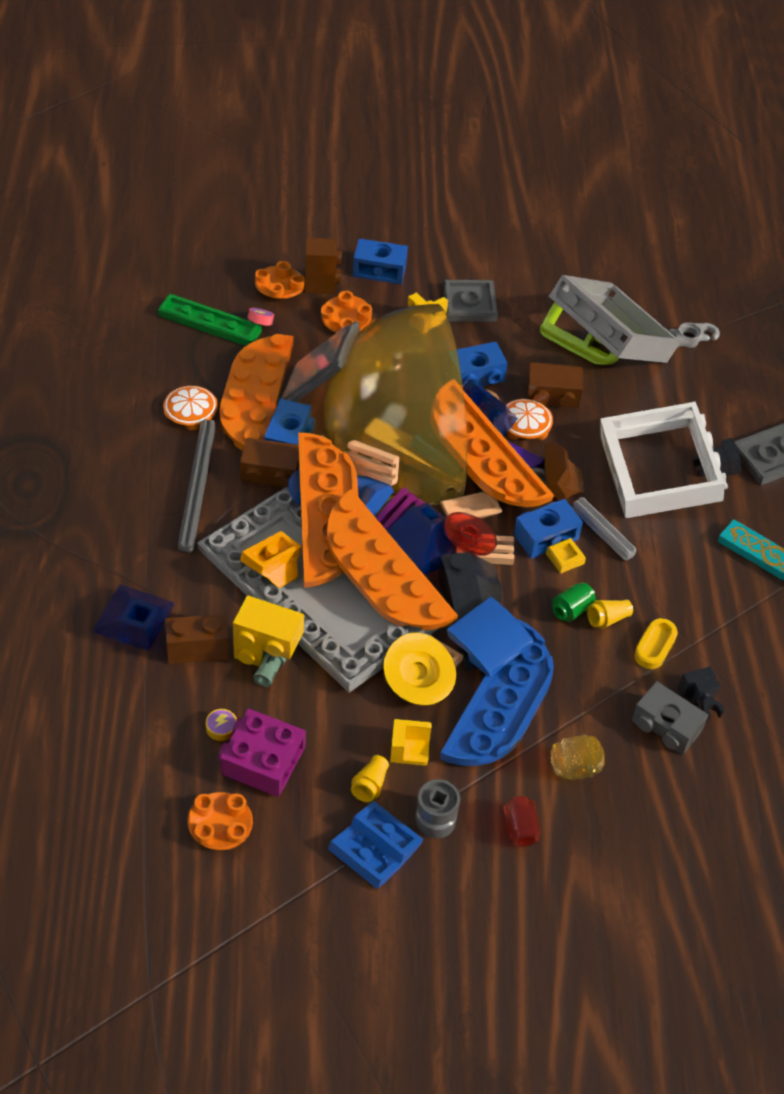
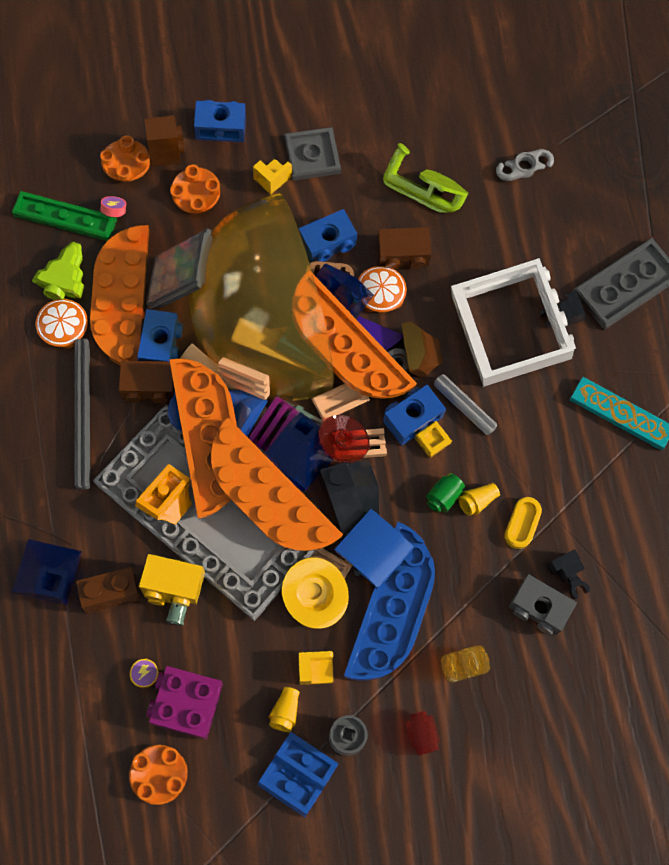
camera: 10 degrees left, 20 degrees up
light grey window [549,275,681,363] -> none
none -> lime rock [32,242,84,300]

